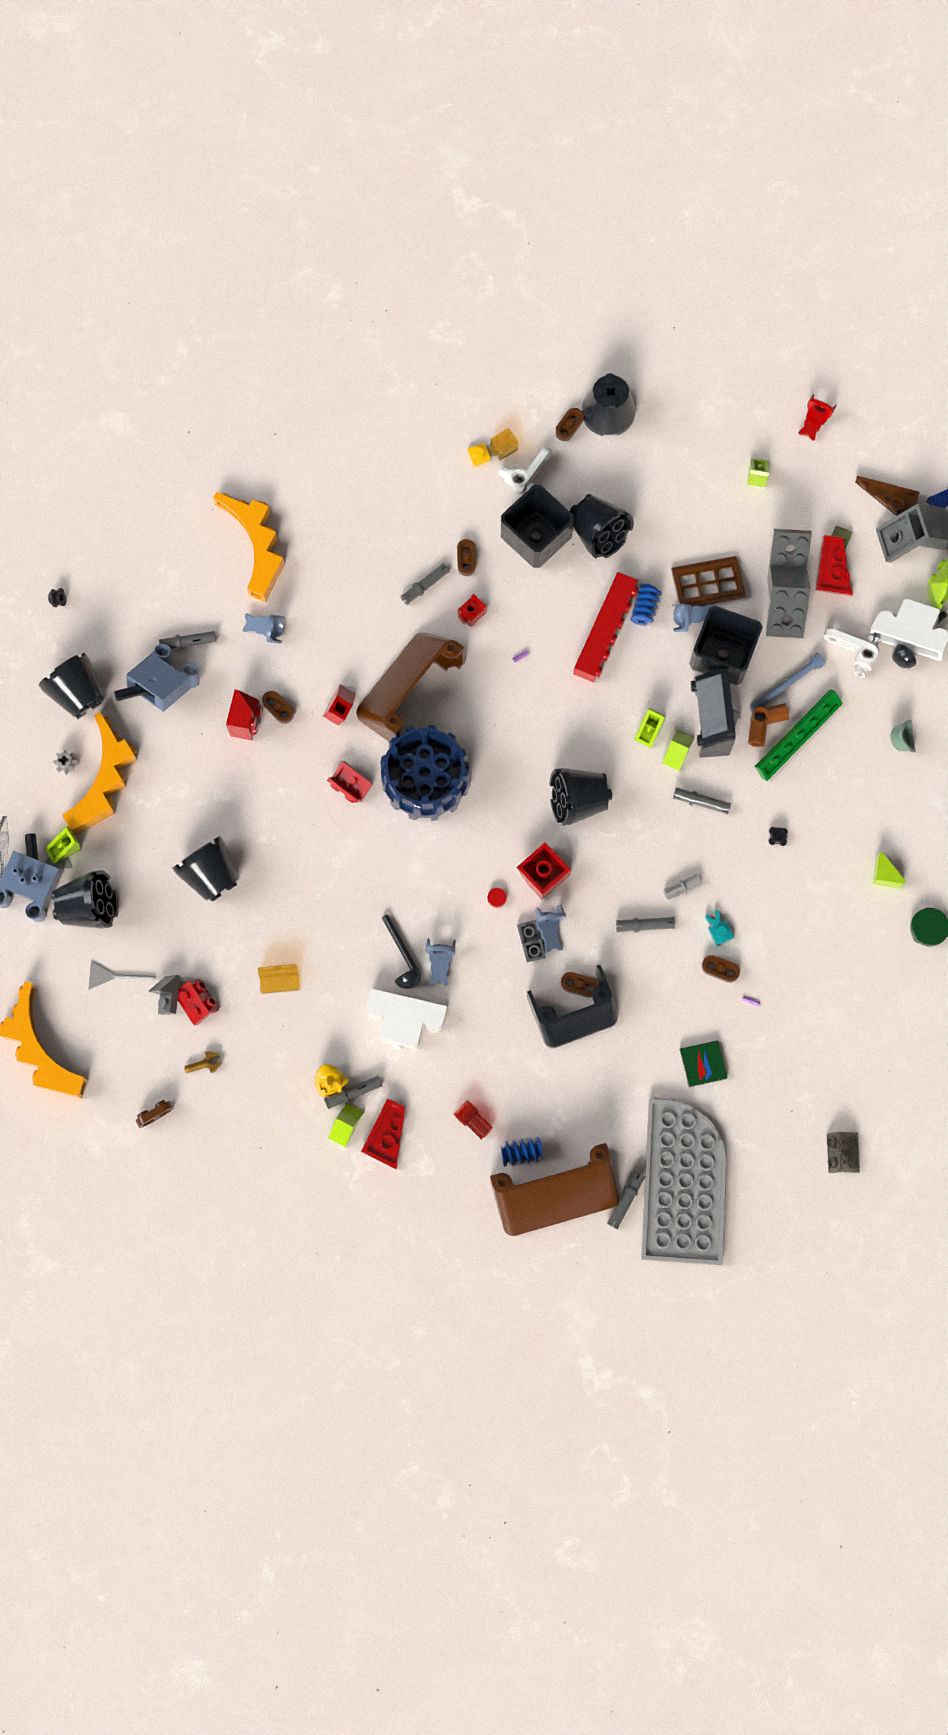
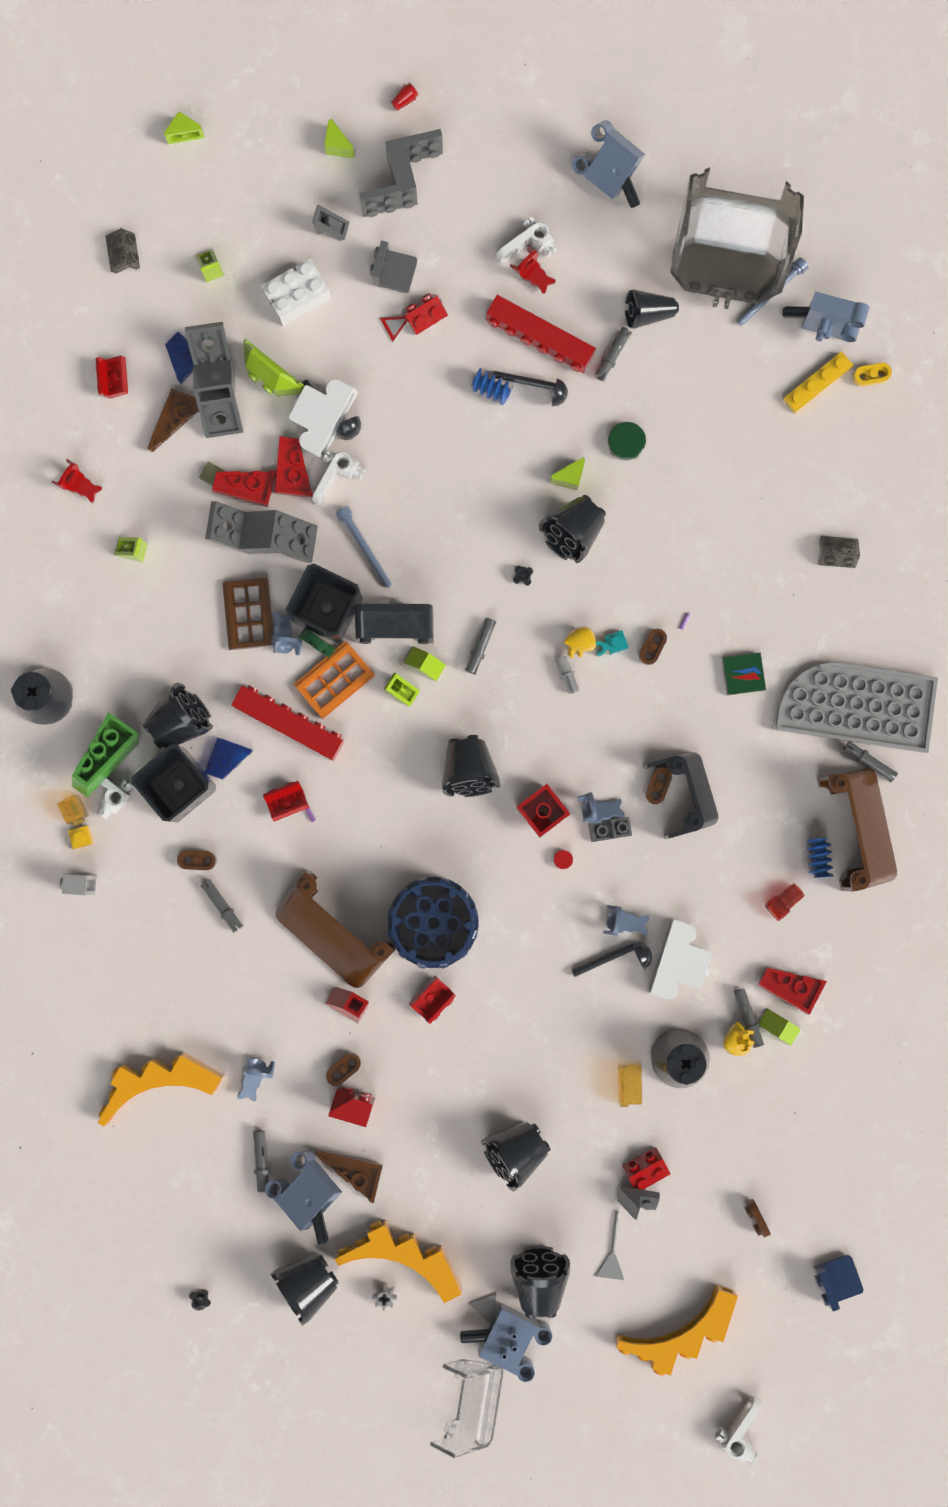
camera: 90 degrees left, 10 degrees up
lime slope [45,826,80,864] -> none
pearl gold bar [184,1052,222,1073] -> none
red brick [457,594,487,627] -> none
reddish brown plate [555,408,584,441] -> none
dark grey pin [616,917,675,933] -> none
blue piece [630,583,662,626] -> none
dark orange piece [748,703,789,747] -> none
green plate [754,689,843,781] -> none
sand green helmet [890,720,916,753] -> none
none -> light grey brick [59,874,97,895]
none -> bright green wedge [72,712,139,798]
none -> red bracket [95,355,128,399]
none -> clear blue wing [205,737,253,780]
none -> red bracket [263,781,310,822]
none -> red wing [275,436,313,498]
none -> orange piece [293,641,376,719]
none -> dark green tile [299,628,336,658]
none -> reddish brown wing [315,1148,383,1203]
none -> black cone [539,495,606,563]
none -> yellow piece [564,626,596,658]
none -> black cone [651,1029,710,1088]
none -> dark blue bracket [814,1254,864,1312]

